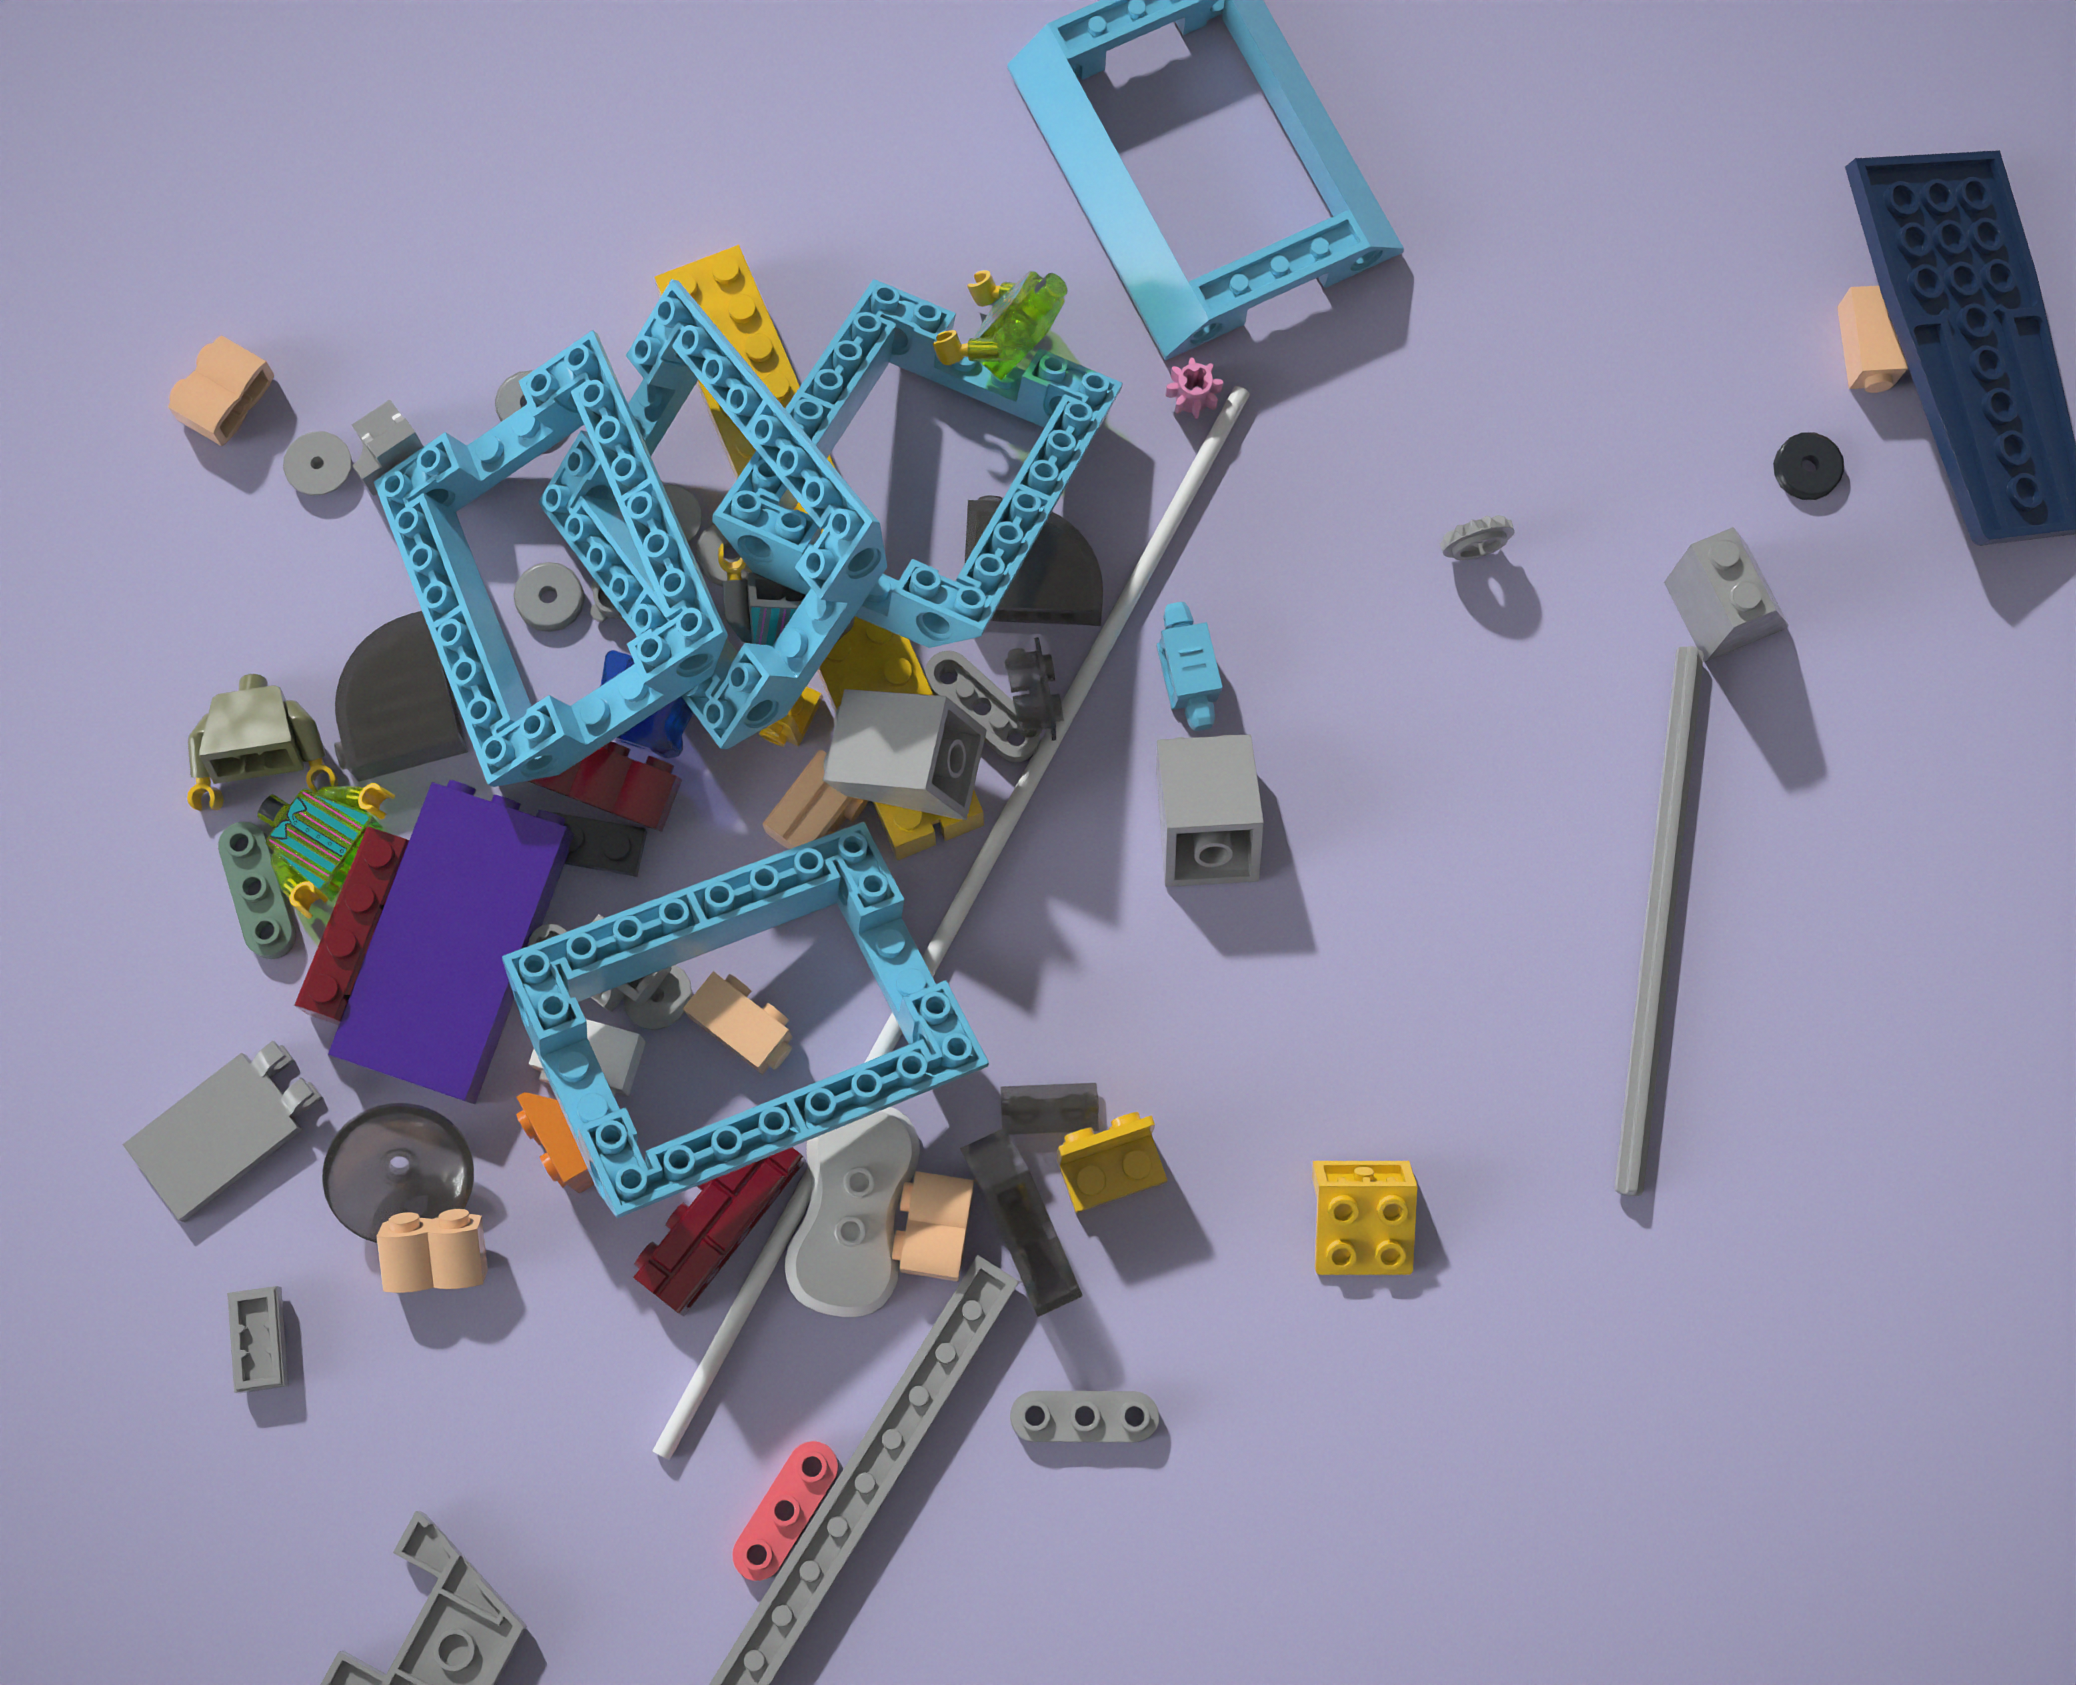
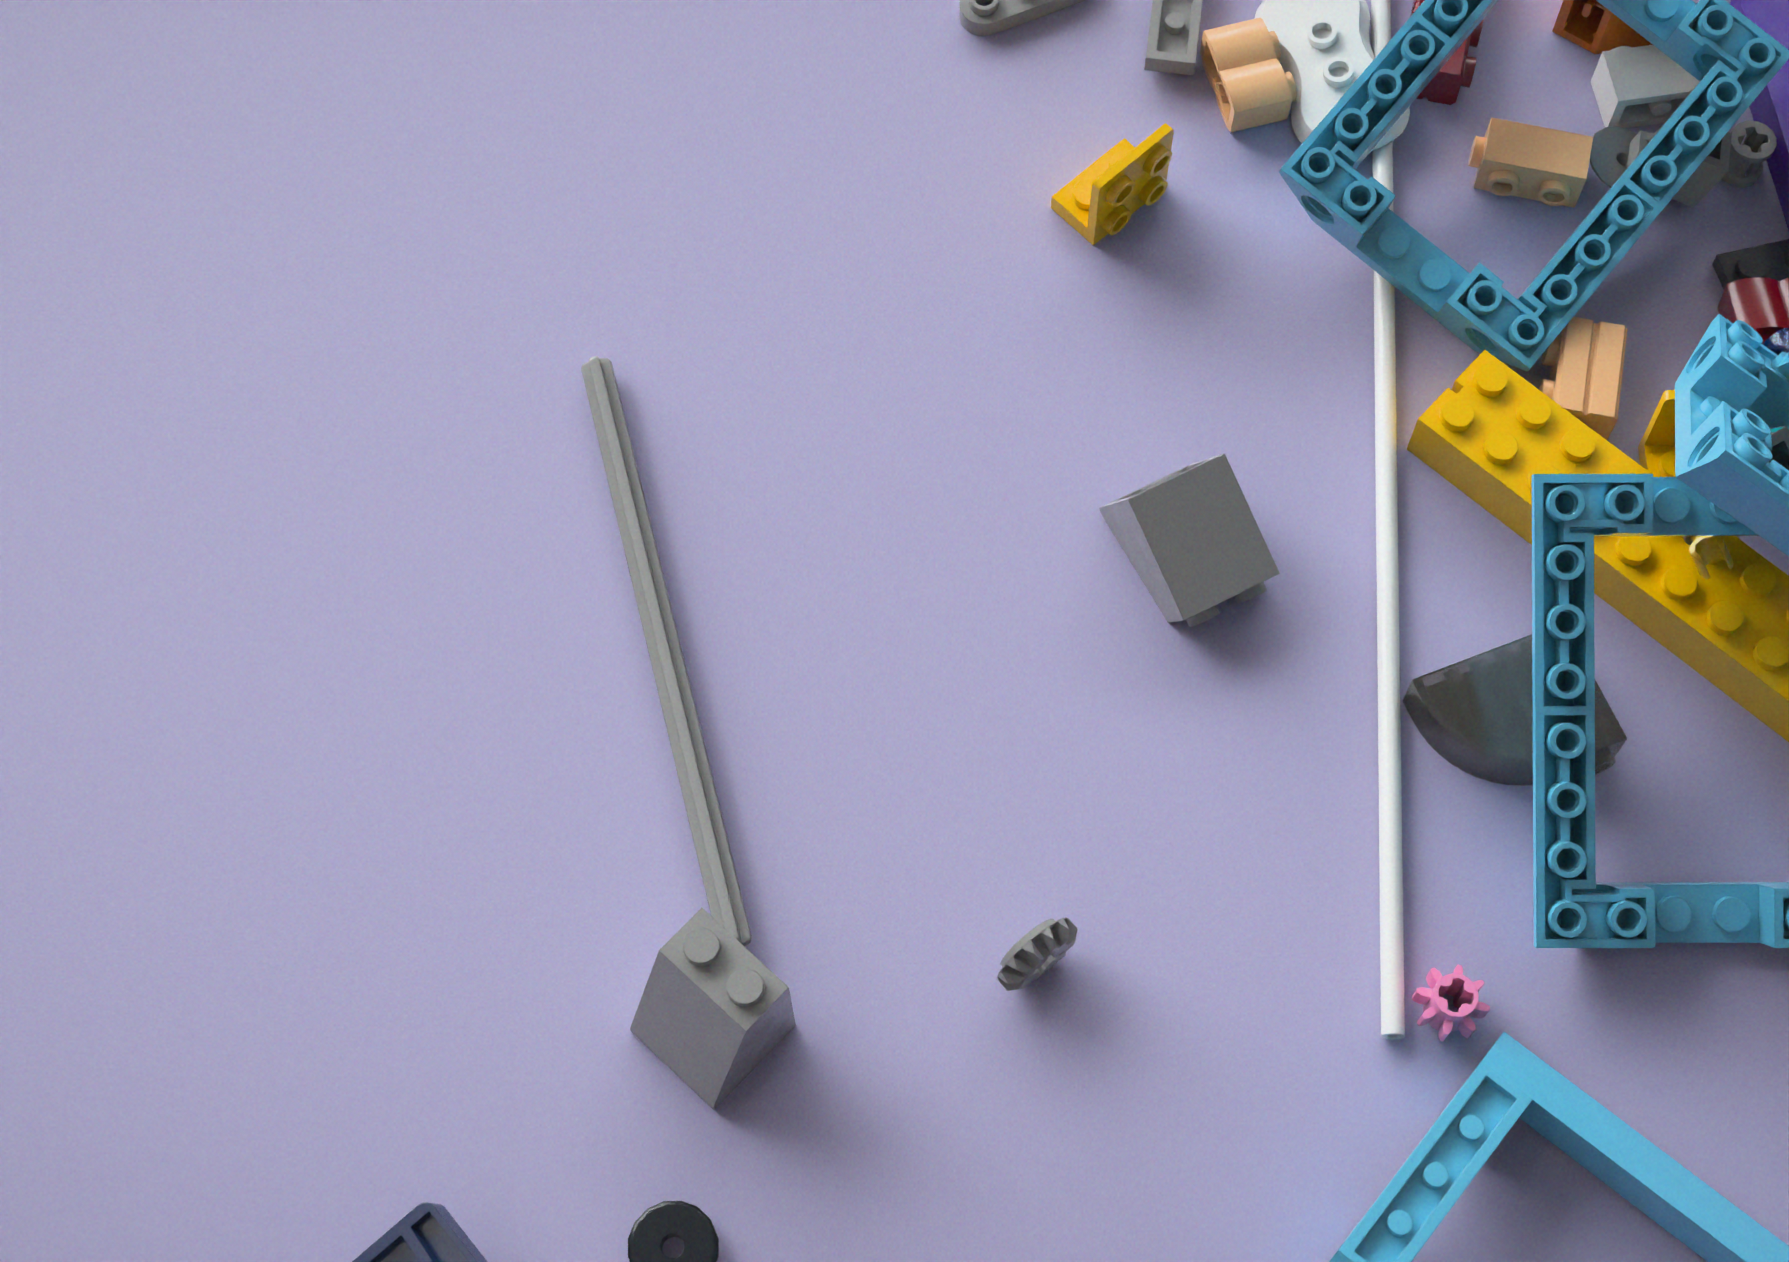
camera: 160 degrees right, 10 degrees down
light grey slope [823,689,987,820] -> none
light grey plate [925,651,1040,762] -> none
clear neon green torso [933,270,1068,380] -> none
clear smoke brick [960,1128,1083,1317] -> none
clear smoke hinge [1000,1083,1099,1135] -> none
clear smoke hinge [1004,637,1064,741] -> none
medium azure piece [1156,602,1223,731] -> none
yellow bracket [1312,1161,1418,1275] -> none

